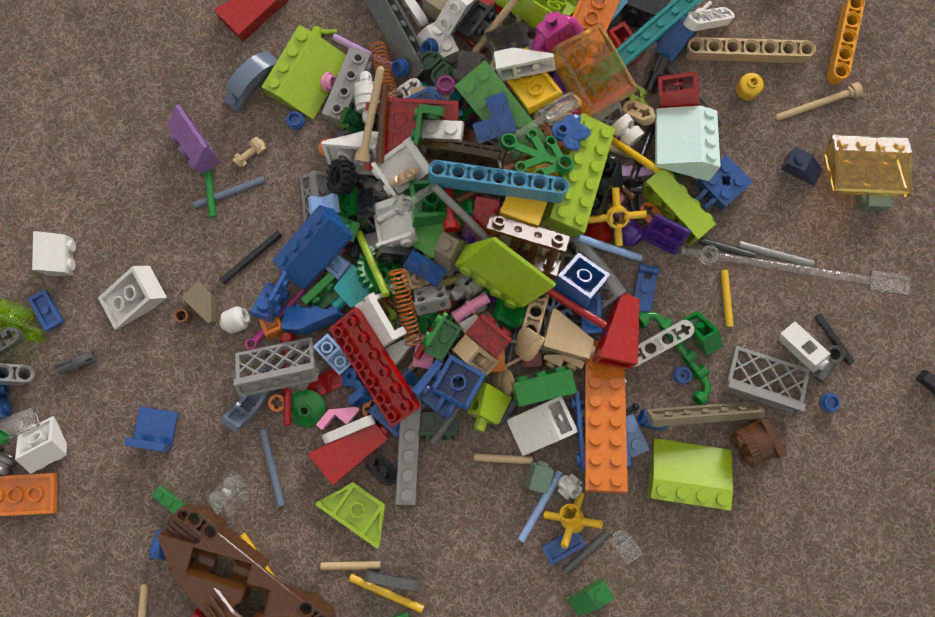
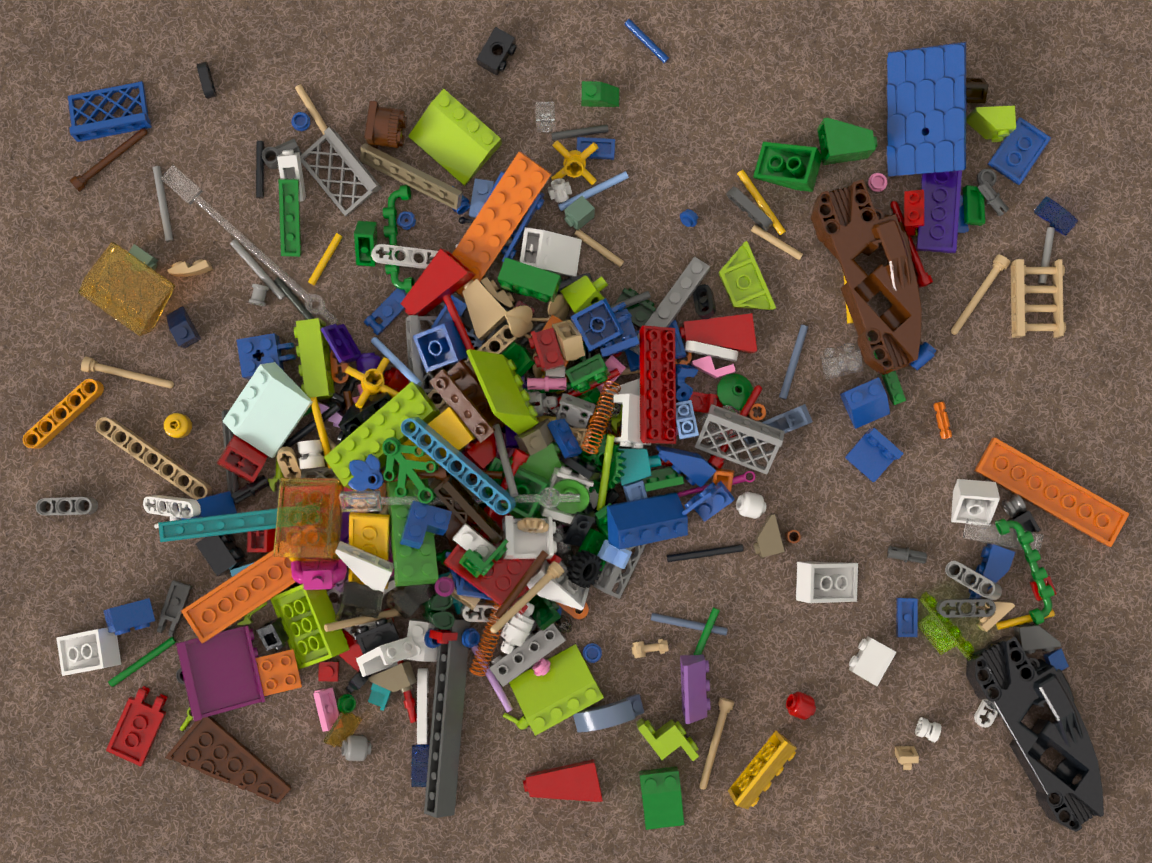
camera: 150 degrees left, 5 degrees up
none -> light grey bar [153,166,173,242]
none -> tan slope [168,259,213,277]
none -> light grey bush [248,284,269,306]
none -> green plate [278,178,301,257]
none -> tan bar [295,84,328,135]
none -> red plate [429,629,458,644]
none -> black brick [476,27,517,75]
none -> bright green dish [551,479,590,514]
none -> clear smoke plate [556,615,573,634]
none -> lime bracket [636,718,699,761]
none -> green slope [639,766,684,830]
none -> blue plate [680,209,698,227]
none -> tan piece [699,697,735,790]
none -> yellow slope [728,731,797,809]
none -> red head [786,692,816,720]
none -> blue slope [840,377,890,429]
none -> orange axle [933,402,952,439]

